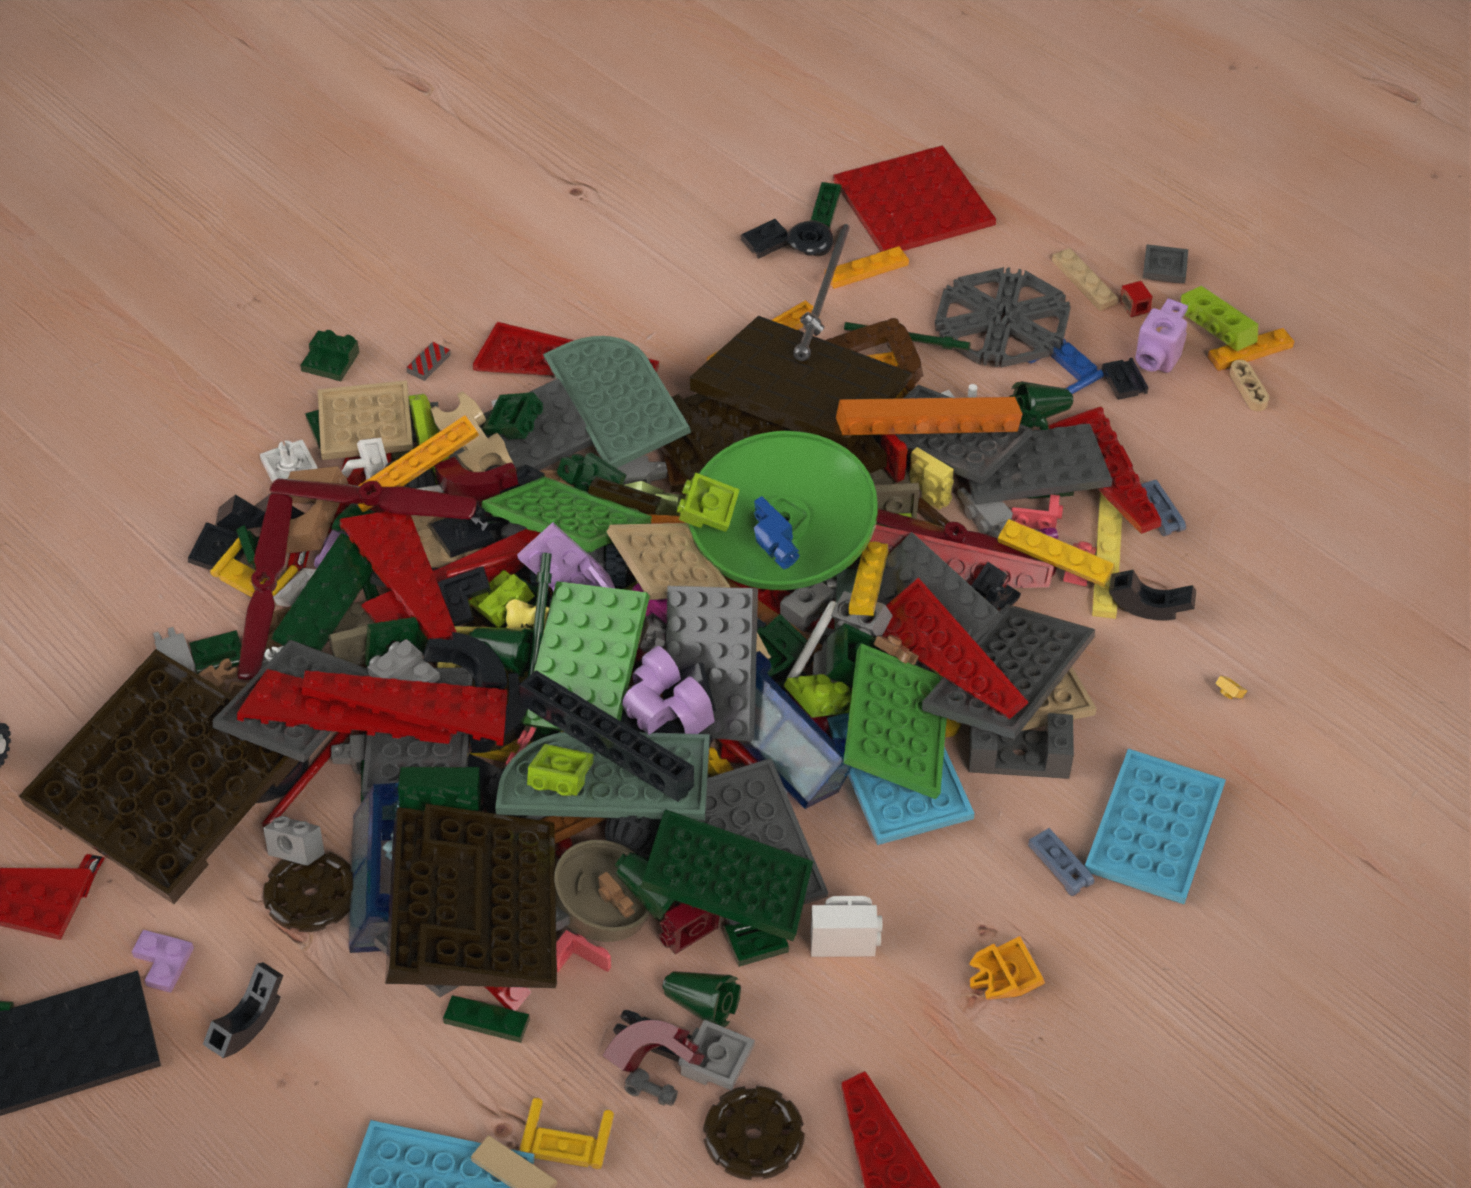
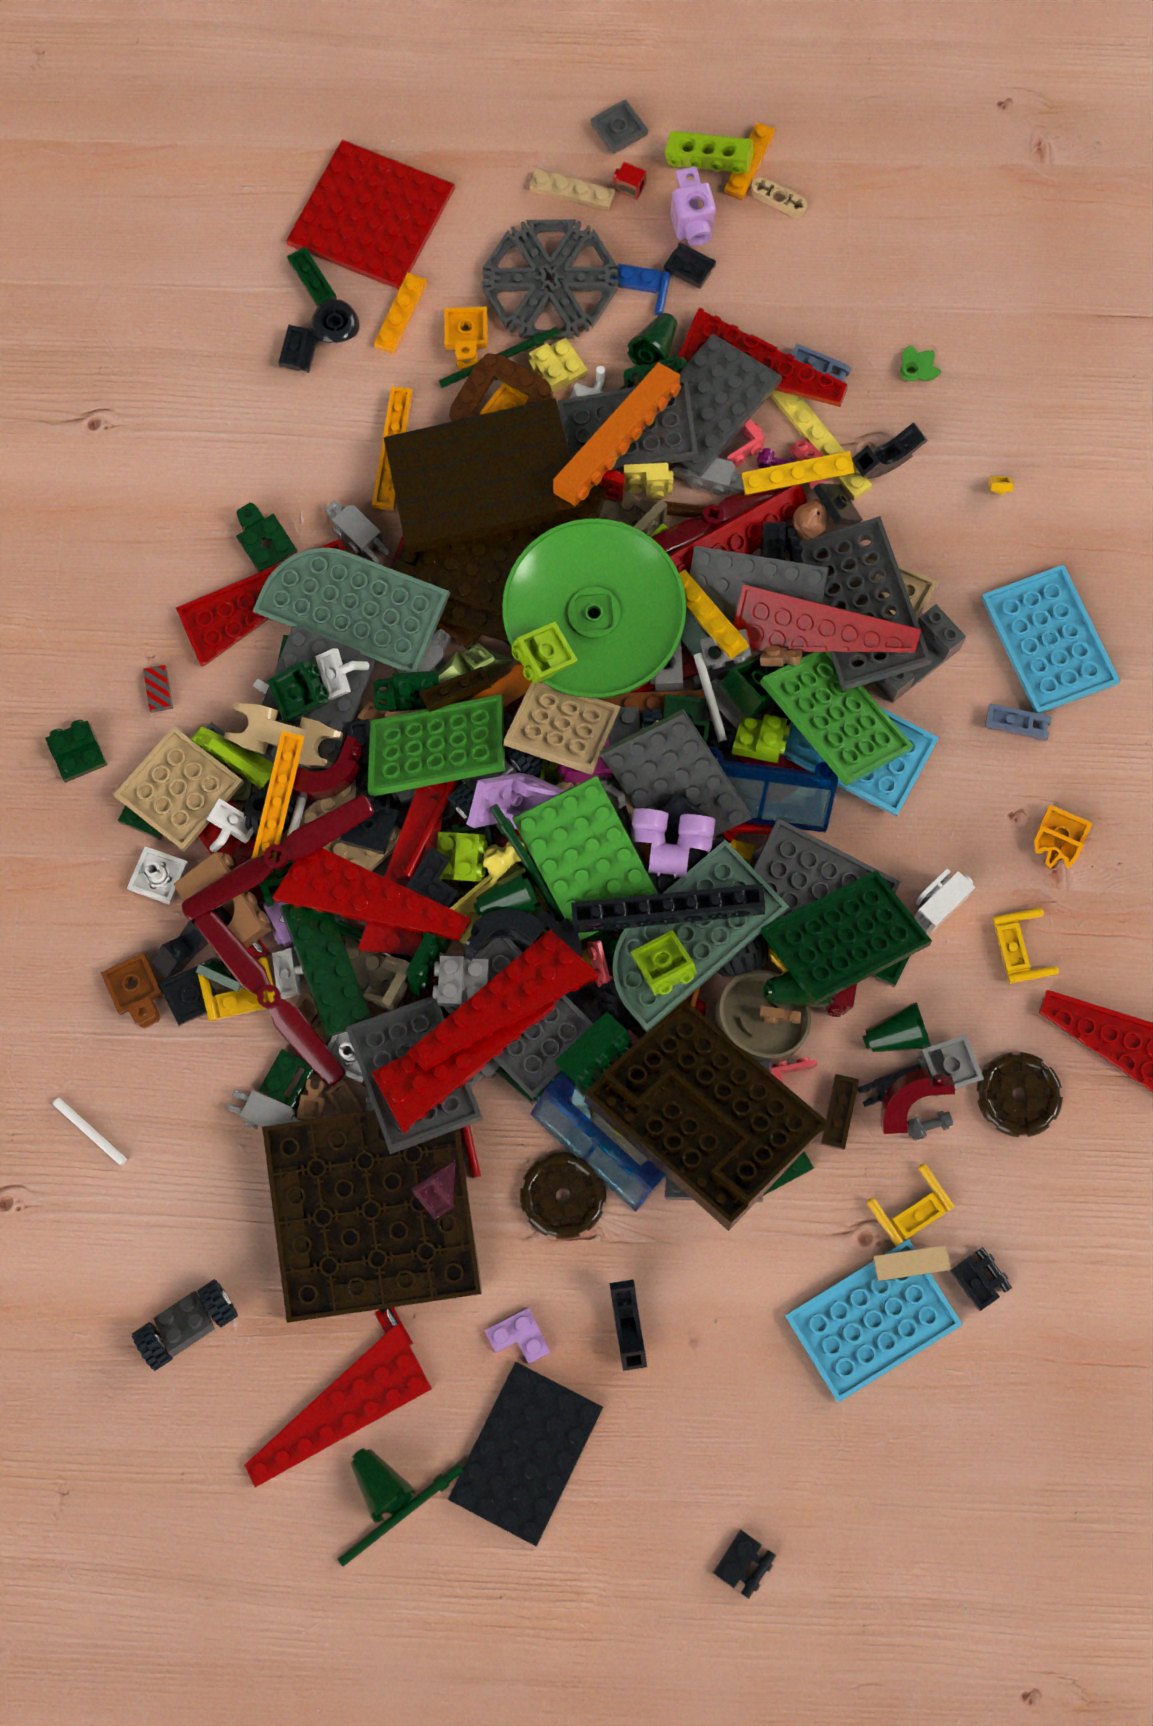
camera: 40 degrees left, 25 degrees up
light grey brick [263,816,325,866] -> none
blue plate [754,496,800,570] -> none
flat silver bar [793,224,850,361] -> none
none -> white bar [53,1097,128,1166]
none -> dark orange plate [101,952,163,1028]
none -> dark green plate [236,502,298,572]
none -> white plate [315,648,369,700]
none -> light grey hinge [325,500,389,563]
none -> clear pink slope [411,1161,455,1220]
none -> light orange plate [444,306,488,370]
none -> light yellow plate [527,338,588,393]
none -> nougat hair [792,499,828,540]
none -> black plate [813,483,863,524]
none -> dark brown plate [820,1074,859,1150]
none -> bright green plate [900,345,941,381]
none -> yellow plate [992,908,1059,984]

